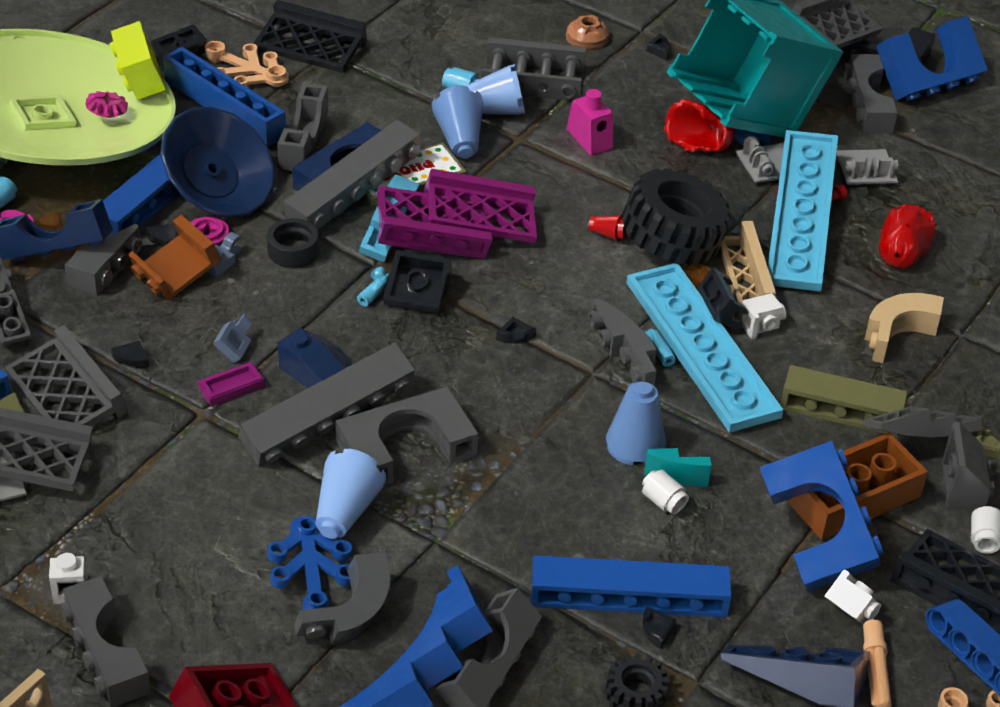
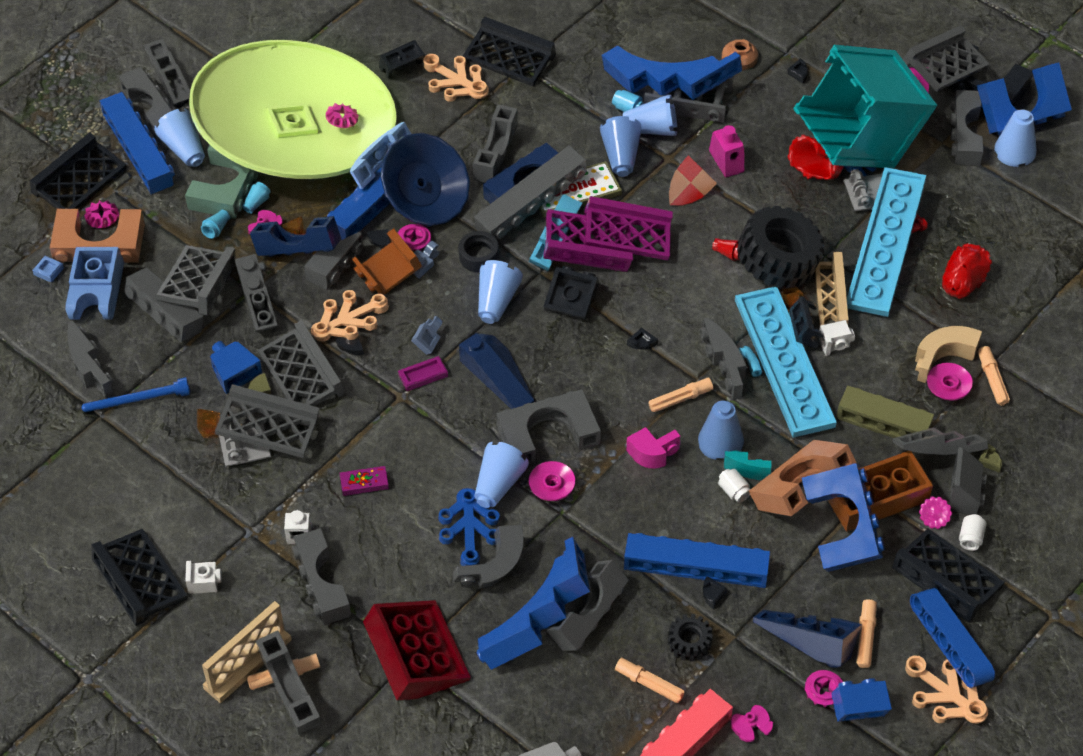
camera: 10 degrees right, 10 degrees up
neon yellow brick [110,21,166,100] -> none
blue brick [163,47,286,147] -> none
dark grey brick [239,342,415,466] -> none
medium azure arm [357,266,389,307] -> none
white brick [825,570,881,625] -> none
light grey hinge [836,149,898,185] -> none
none -> light nougat plant [311,290,389,342]
none -> magenta tile [340,466,389,496]
none -> light blue slope [350,122,411,189]
none -> light blue cone [478,260,523,324]
none -> dark pink dish [529,461,575,501]
none -> blue arch [602,46,742,100]
none -> dark pink brick [626,427,680,469]
none -> light nougat axle [648,378,713,412]
none -> shield [668,155,717,205]
none -> nougat arch [749,440,856,516]
none -> dark pink piece [919,497,952,529]
none -> dark pink dish [927,363,972,400]
none -> light nougat axle [977,346,1010,406]
none -> light blue cone [994,110,1037,167]

